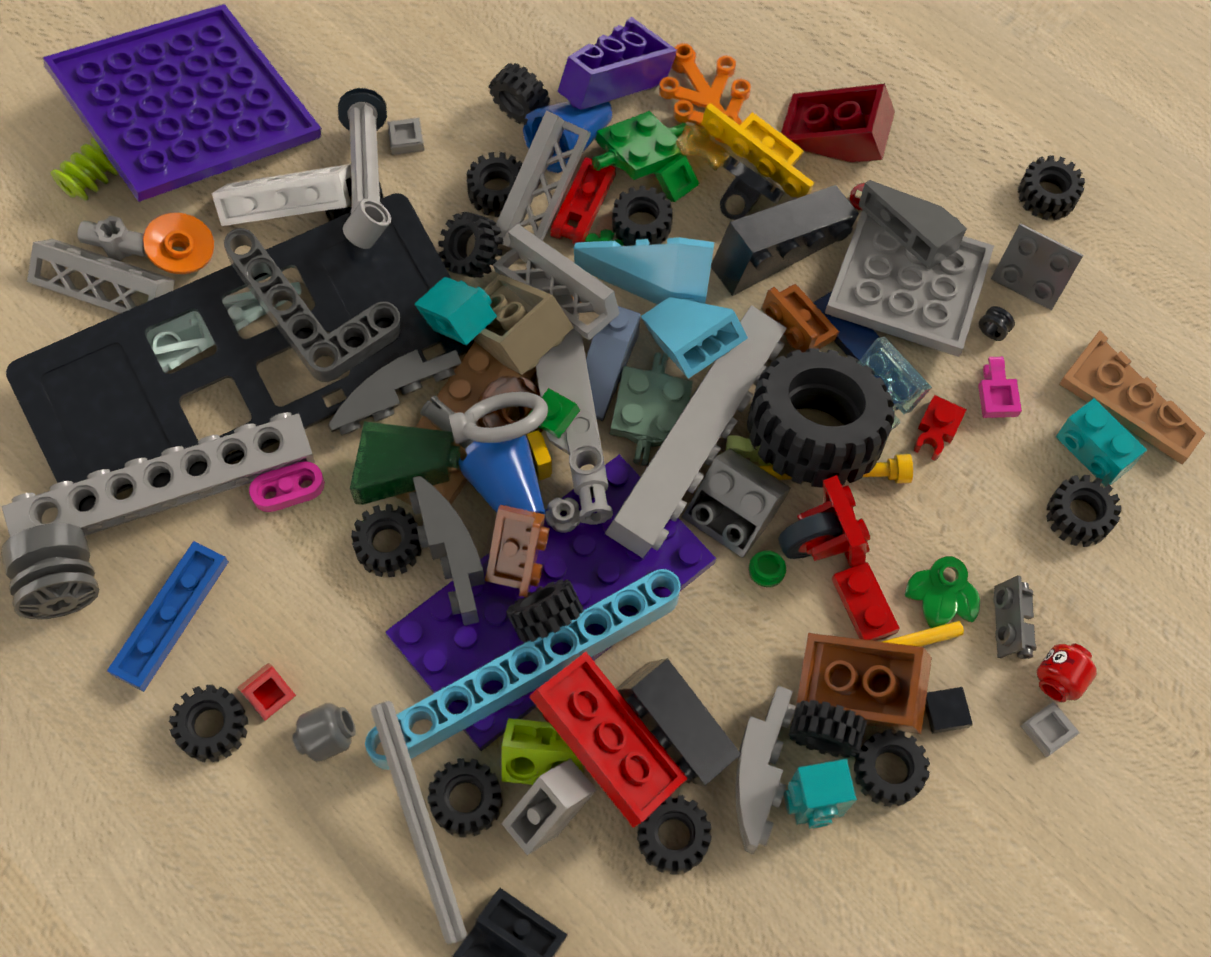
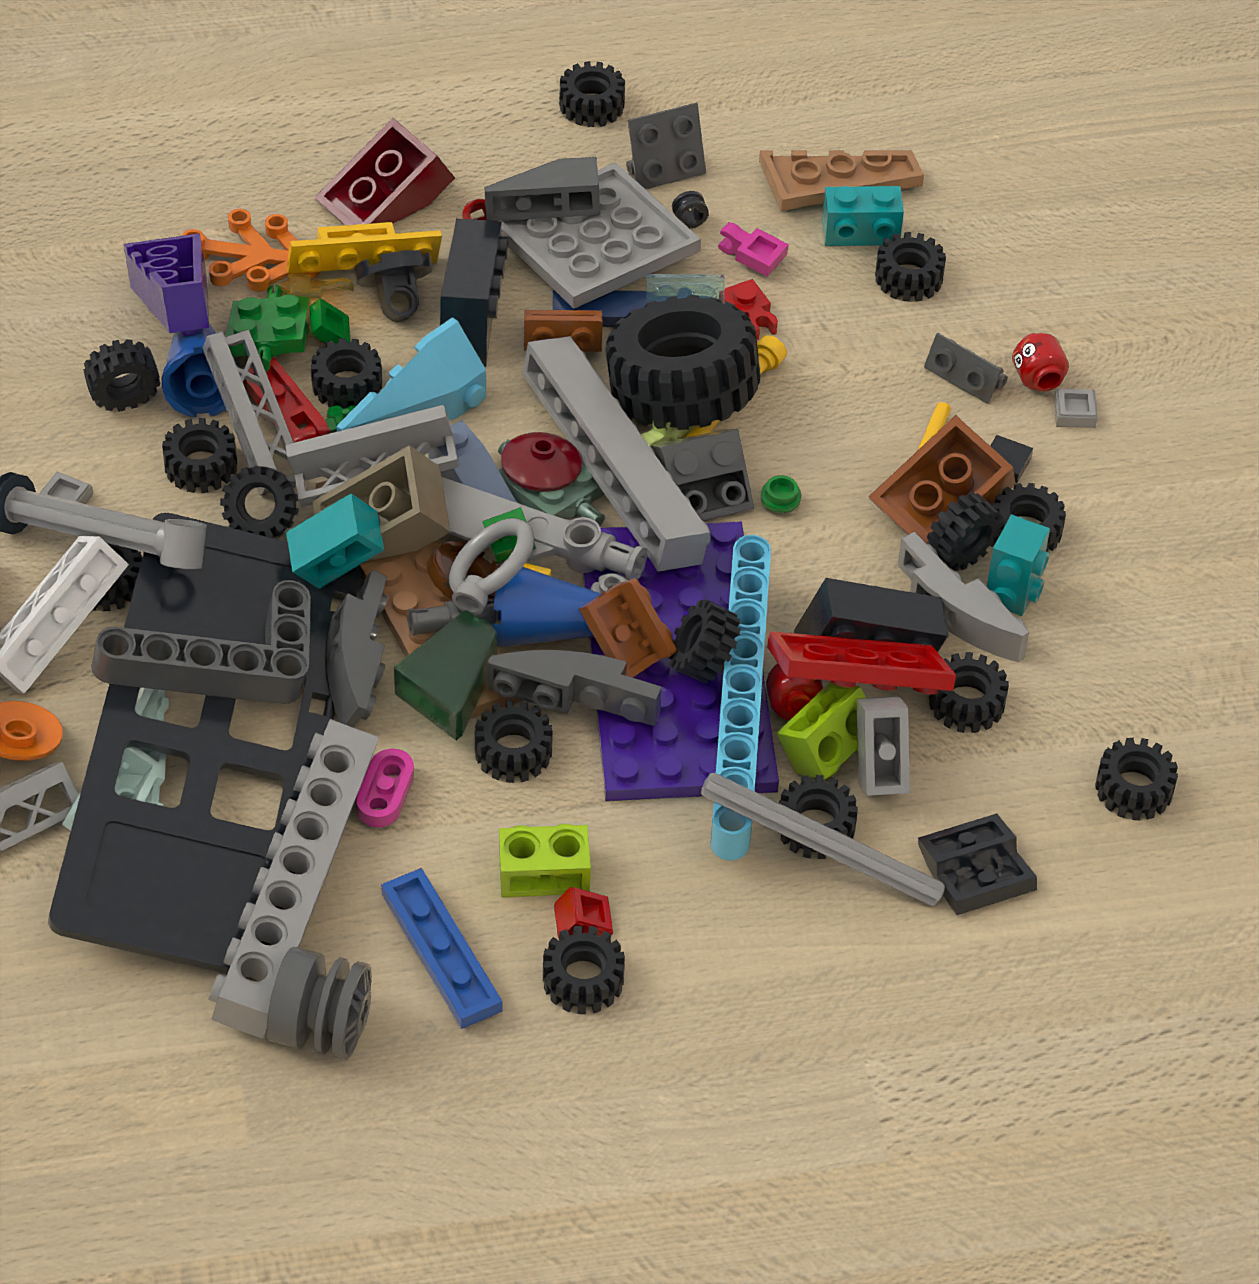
camera: 55 degrees left, 15 degrees down
dark grey head [293,703,356,762] -> none
medium azure slope [641,297,748,379] -> none
plate [778,475,871,568] -> none
red plate [832,562,900,641] -> none
green plate [905,556,980,628] -> none
none -> lime brick [499,823,591,898]
none -> dark red dish [501,432,582,492]

